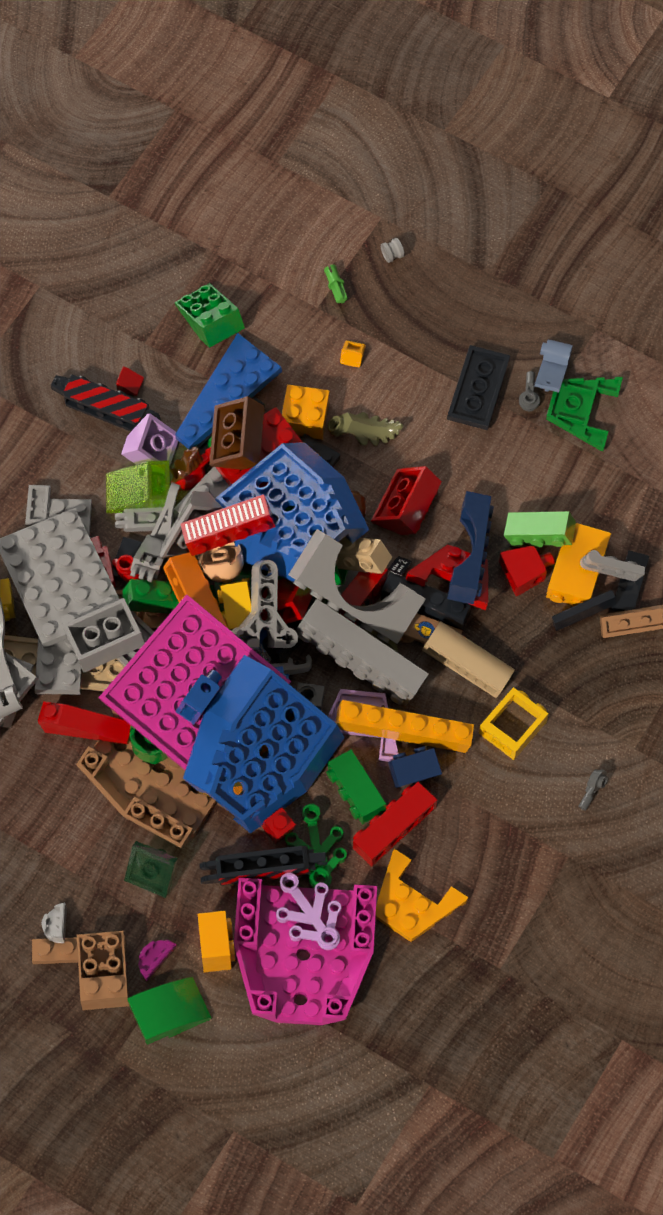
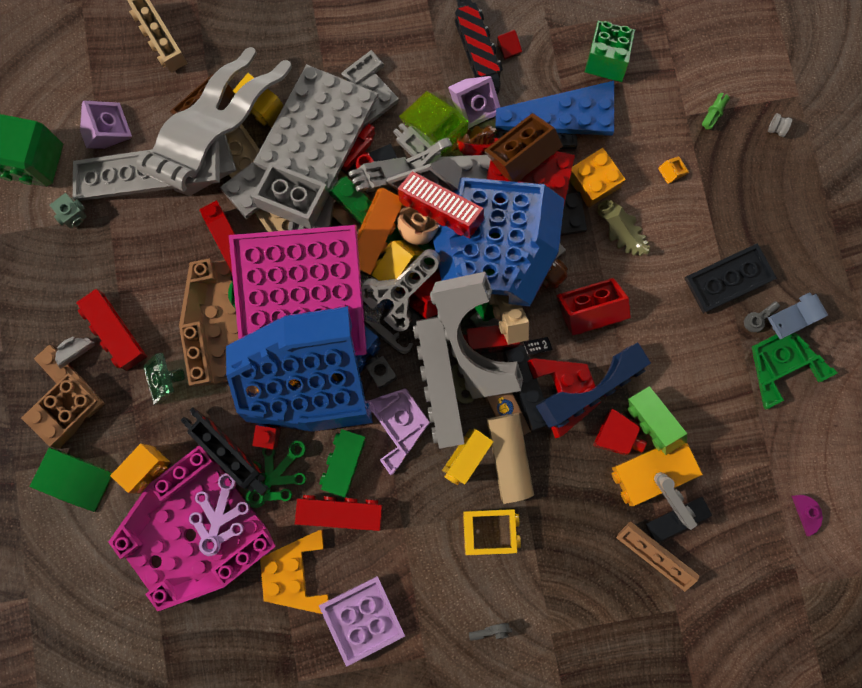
camera: 50 degrees right, 15 degrees up
magenta plate [138,940,177,981] -> none
blue torso [176,669,222,725] -> none
light orange brick [335,700,474,753] -> none
dark blue brick [388,746,442,788] -> none
black tile [552,590,616,631] -> none
none -> red brick [76,288,147,371]
none -> lavender plate [319,576,405,667]
none -> yellow window [442,429,494,485]

